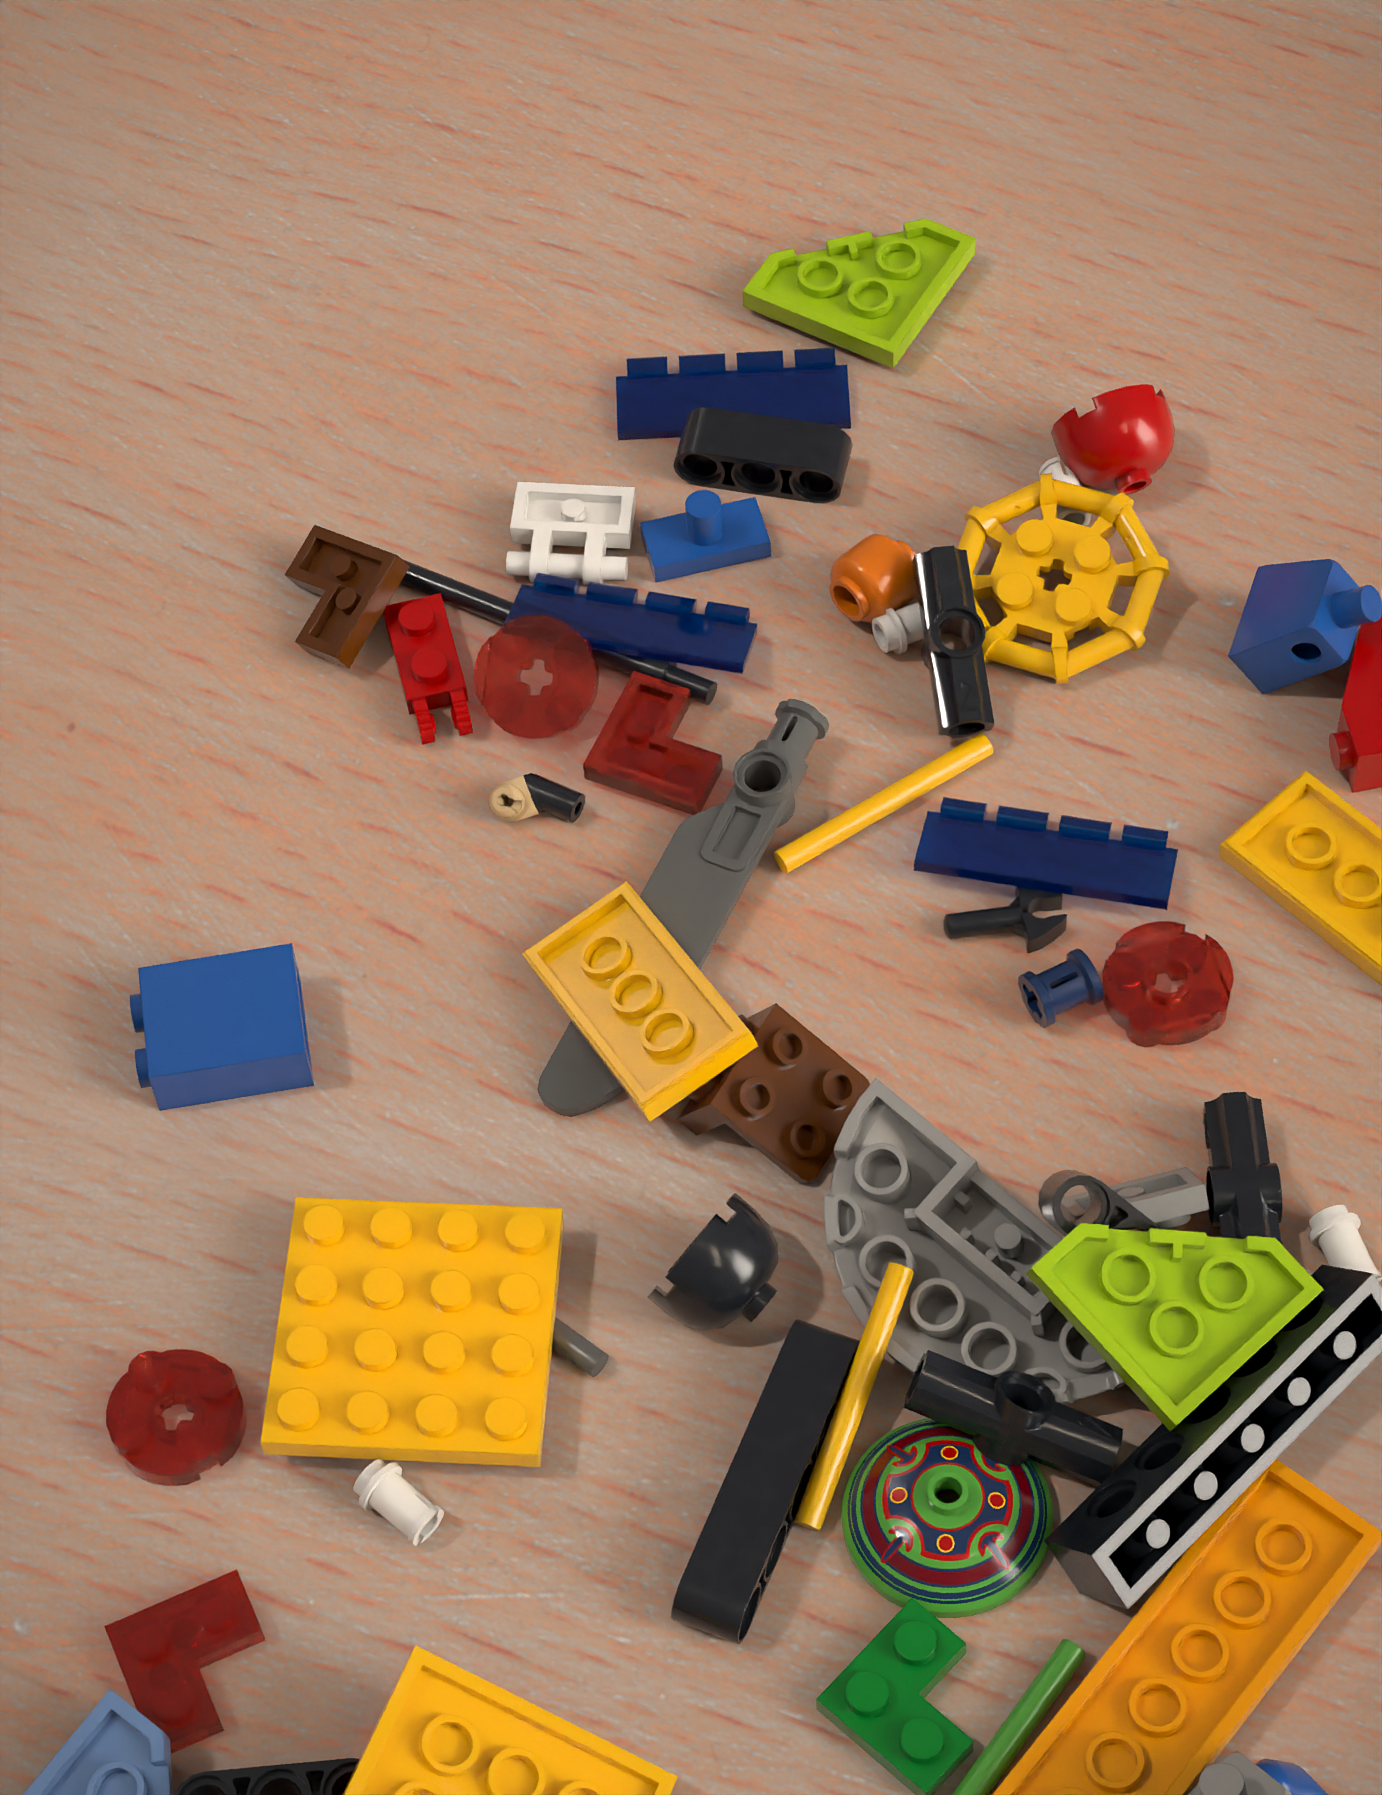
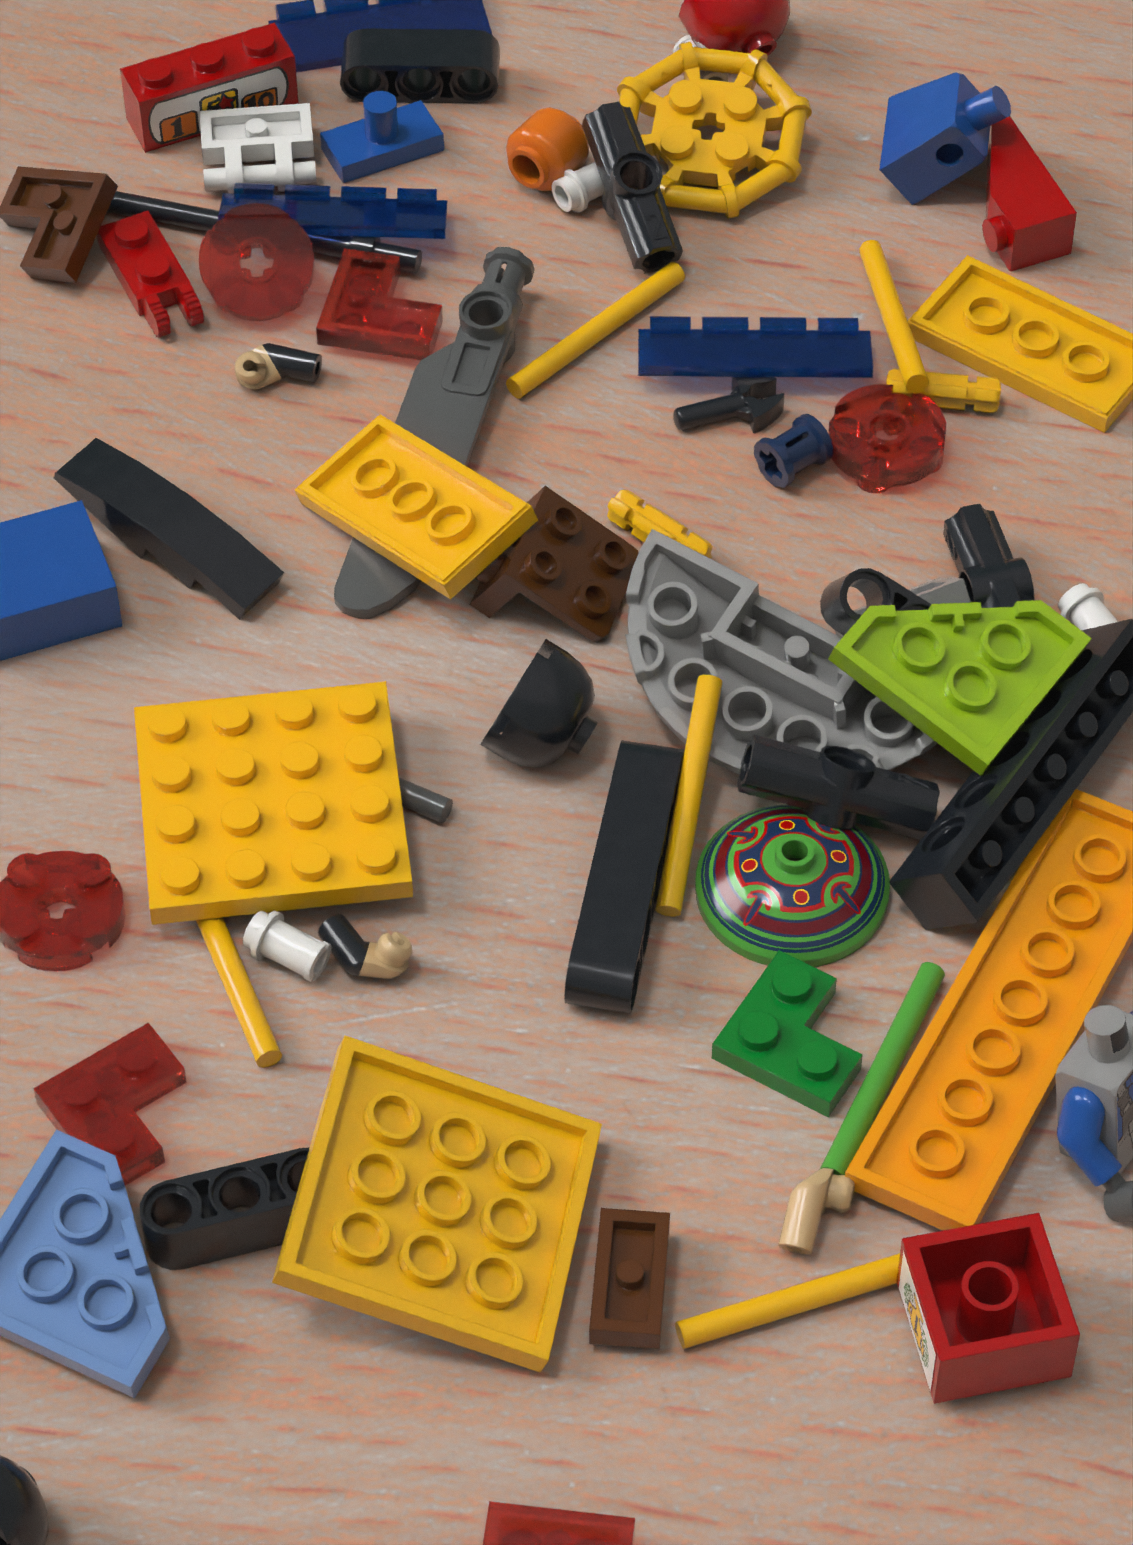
camera: 15 degrees left, 5 degrees down
none -> black slope [54,438,285,620]
none -> red brick [120,22,299,153]
none -> yellow bar [196,917,282,1068]
none -> arm [318,914,412,979]
none -> yellow axle [607,489,713,559]
none -> yellow bar [859,240,929,394]
none -> yellow axle [885,368,1001,413]

